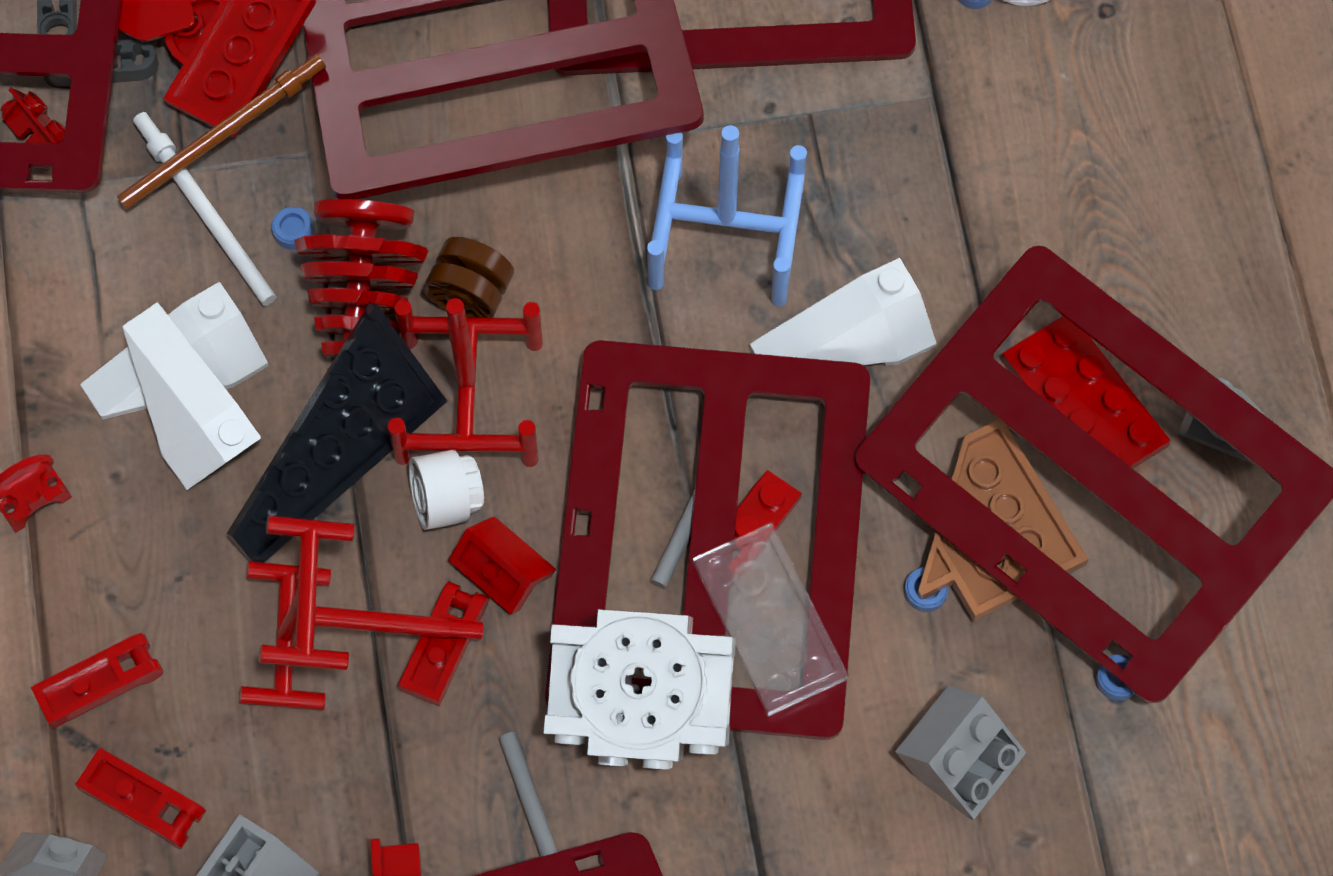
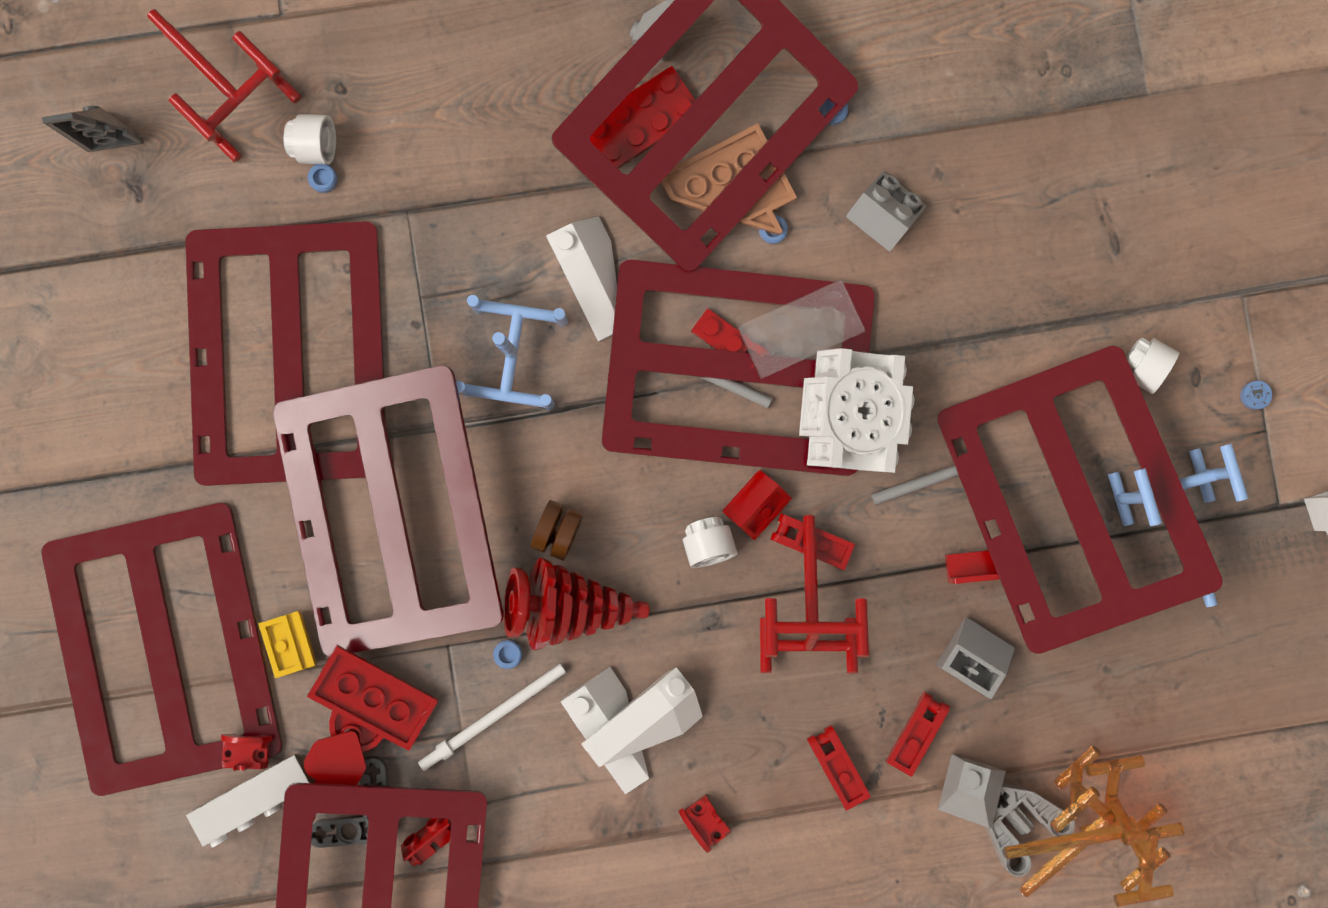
camera: 90 degrees left, 20 degrees up
dark orange bar [117,54,326,210] -> none
black wing [226,302,447,563] -> none
red piece [388,298,543,467] -> none

